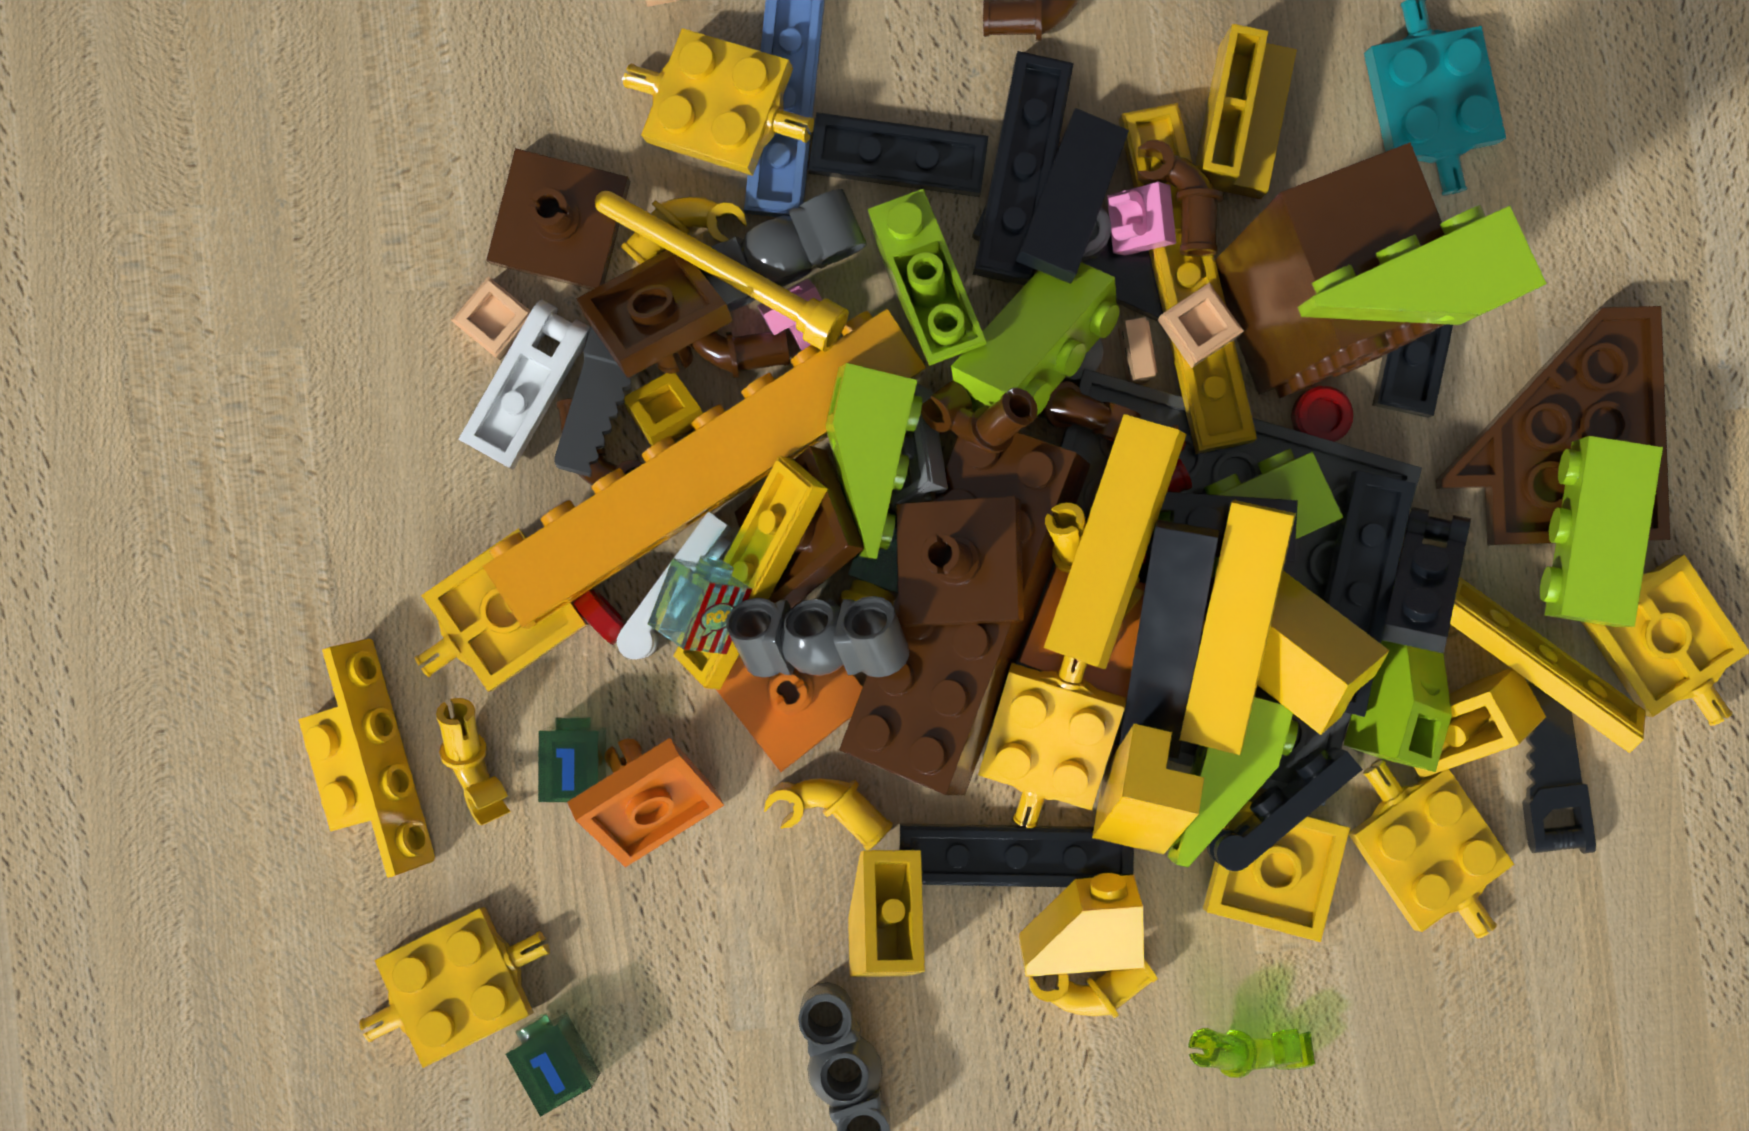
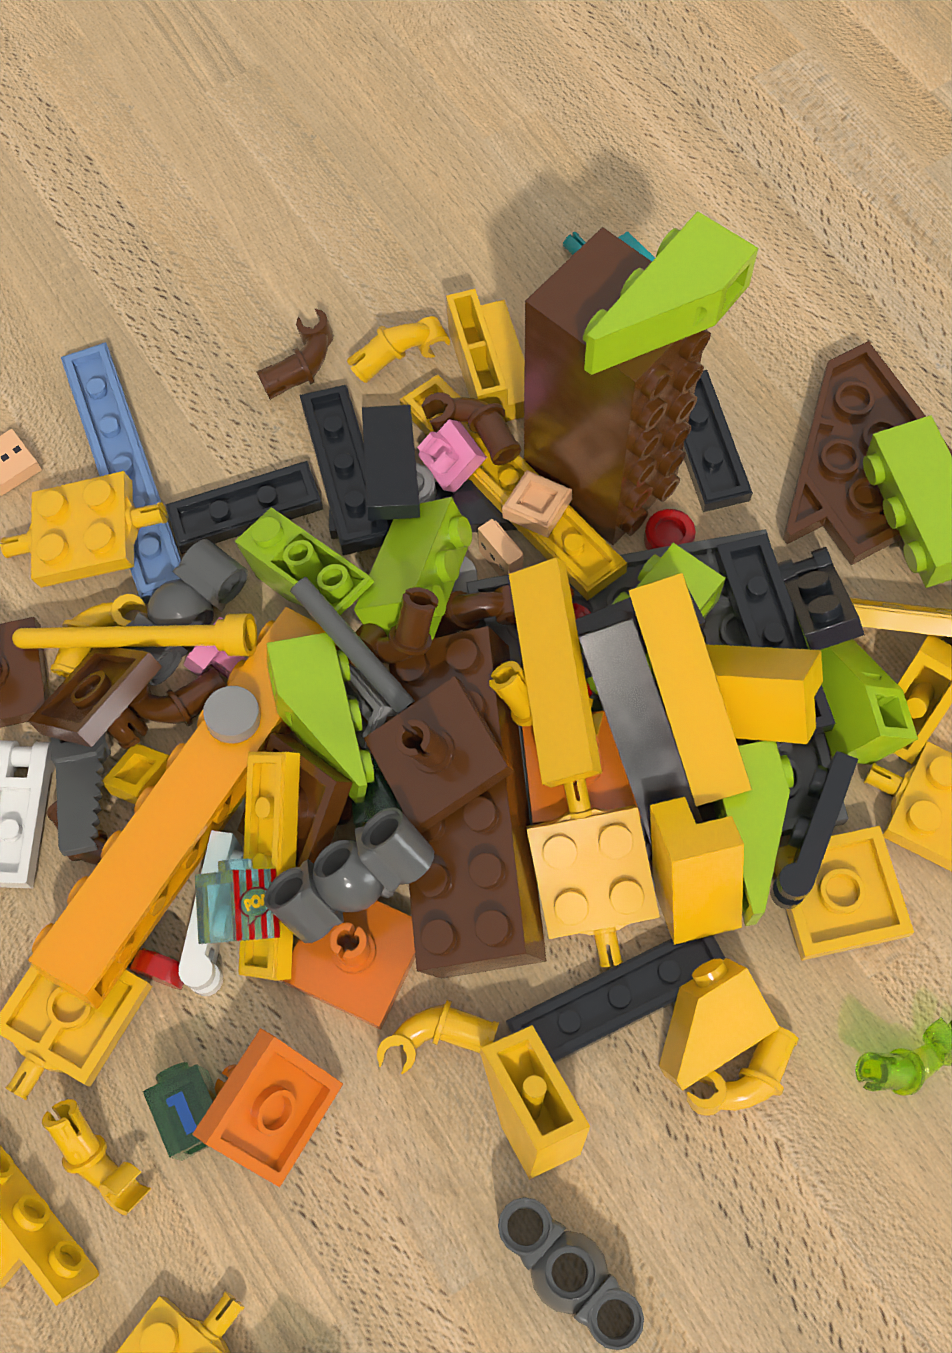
camera: 20 degrees left, 20 degrees down
none -> light grey tile [203,686,261,743]
none -> dark grey piece [290,577,415,714]
none -> yellow piece [347,316,450,383]

